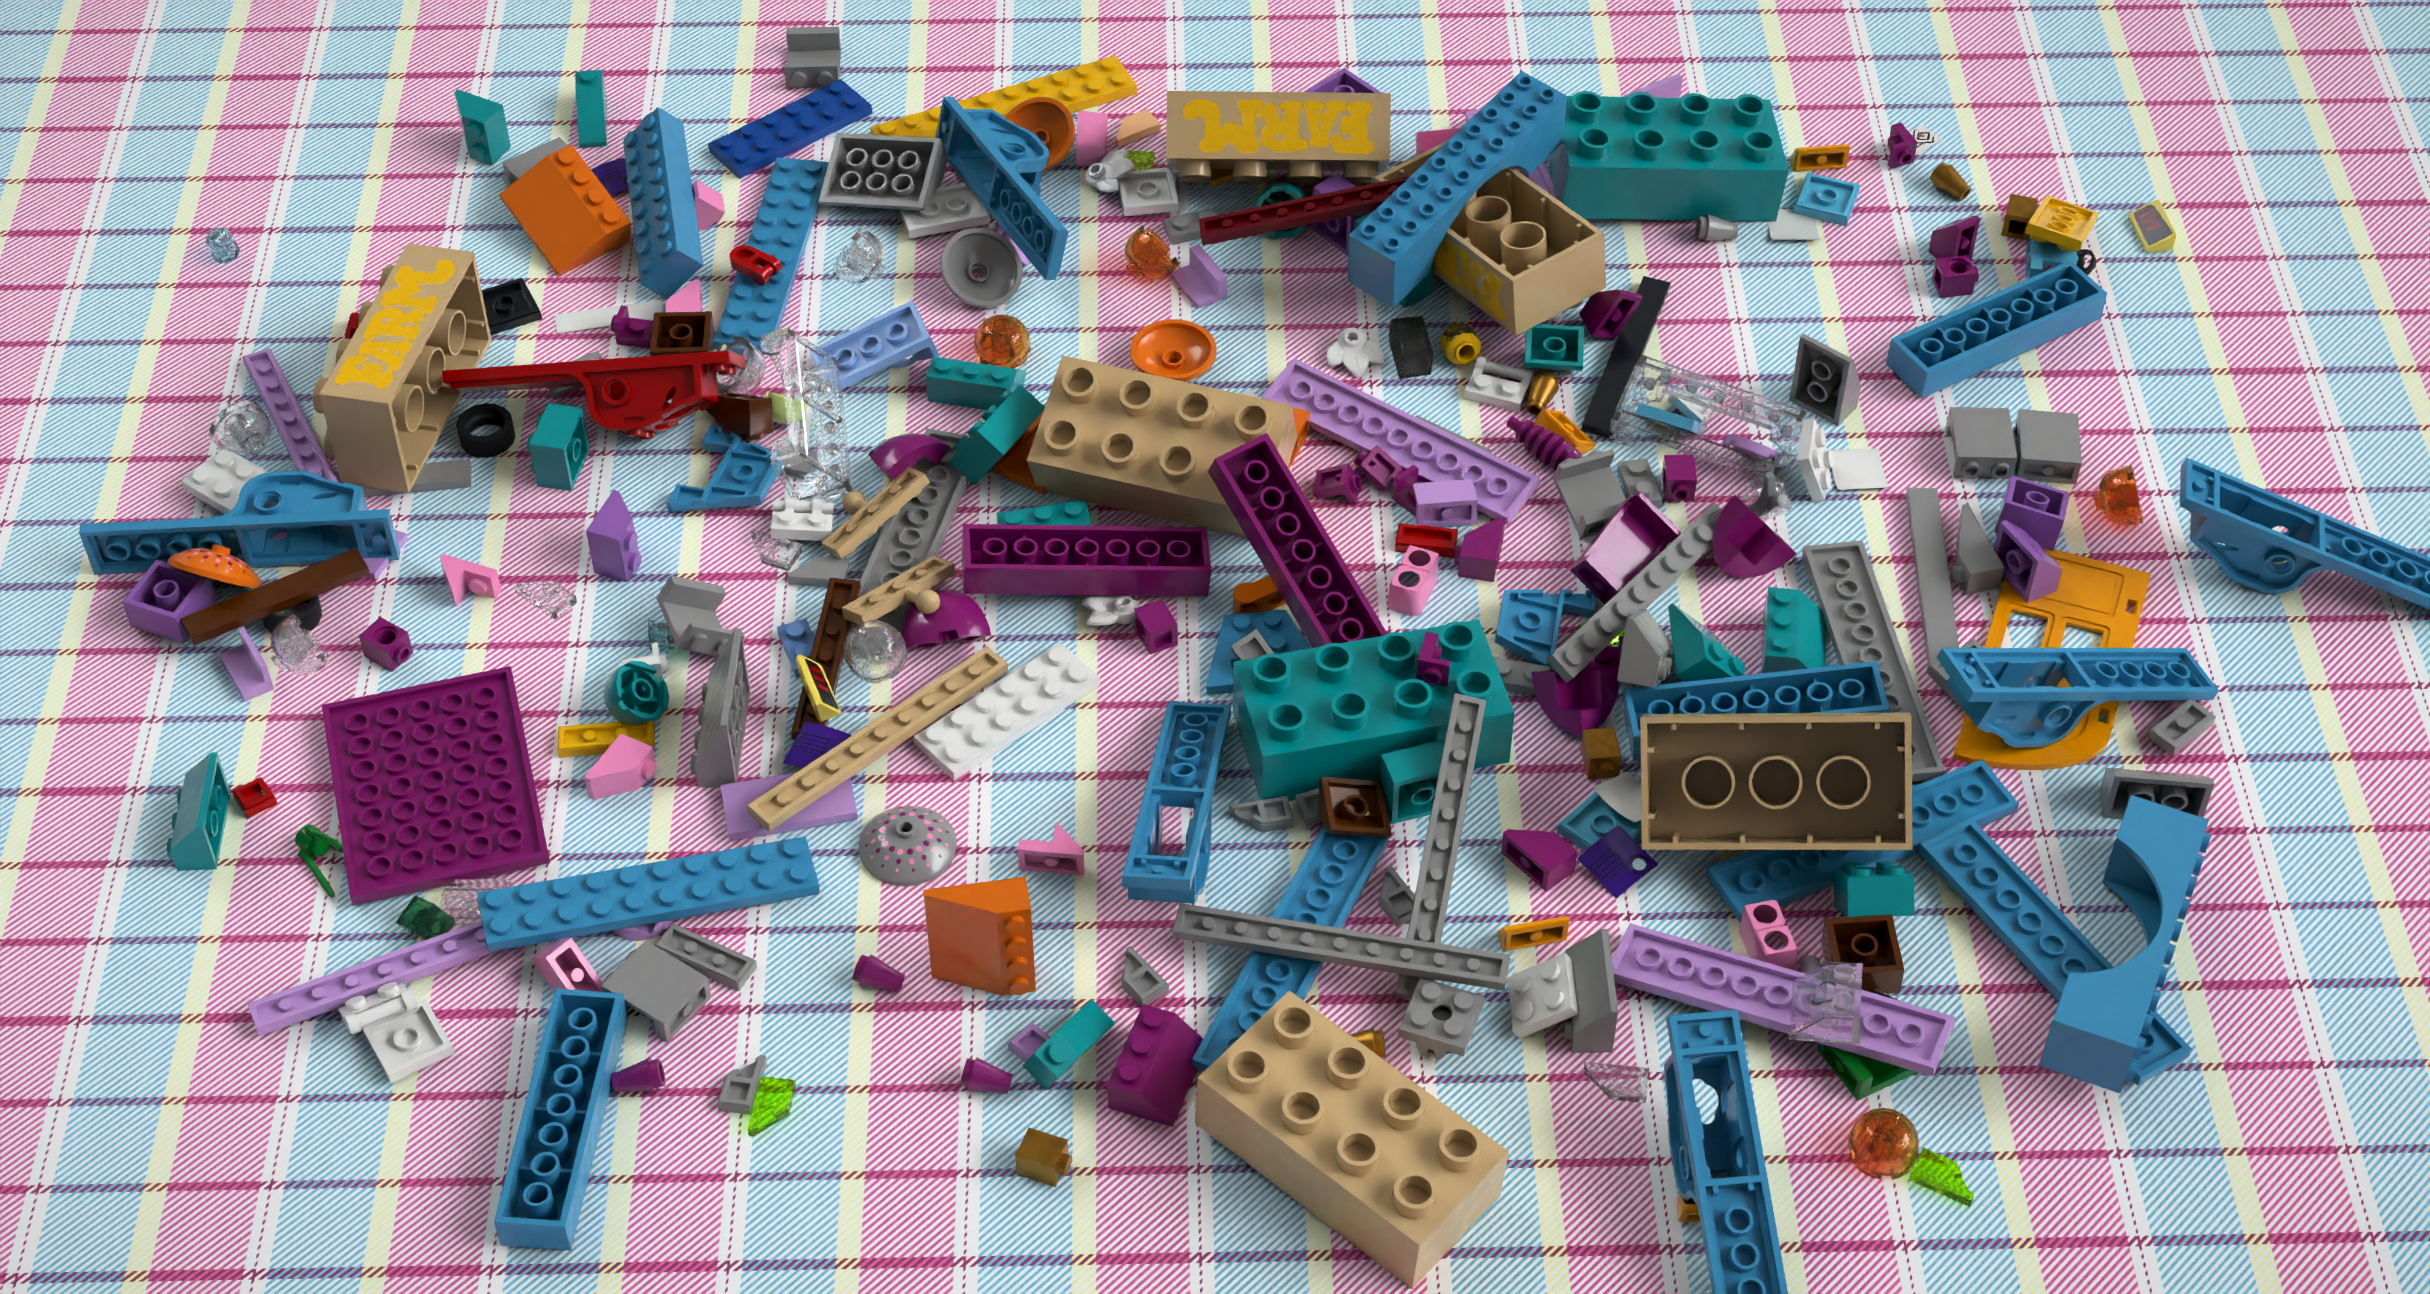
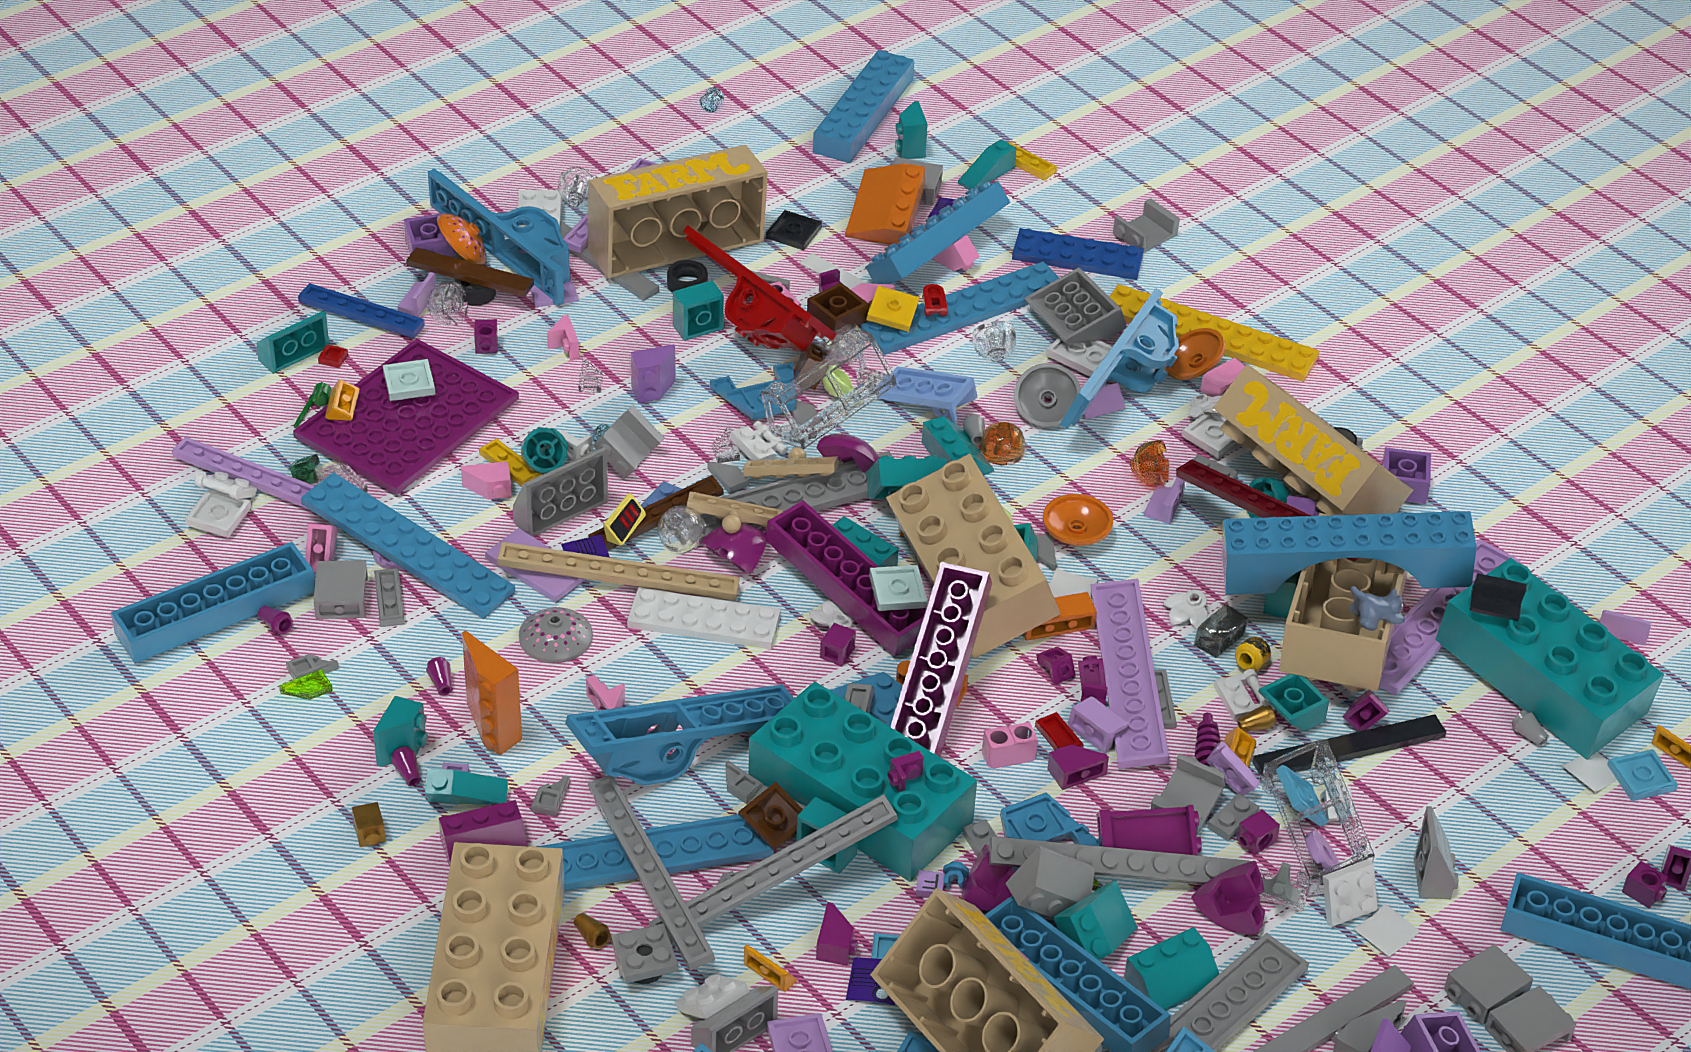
camera: 50 degrees right, 5 degrees down
none -> blue plate [298,283,425,338]
none -> light orange slope [325,379,360,421]
none -> teal slope [373,696,428,767]
none -> light aqua plate [383,359,435,401]
none -> dark azure brick [813,50,914,163]
none -> yellow plate [866,285,920,332]
none -> light aqua plate [869,565,927,611]
none -> lavender tile [916,870,945,898]
none -> dark azure plate [943,861,969,889]
none -> light grey cone [963,414,985,445]
none -> yellow tile [1007,142,1057,181]
none -> lavender panel [1206,741,1260,796]
none -> sand blue animal [1349,586,1405,631]
none -> black panel [1469,573,1527,621]

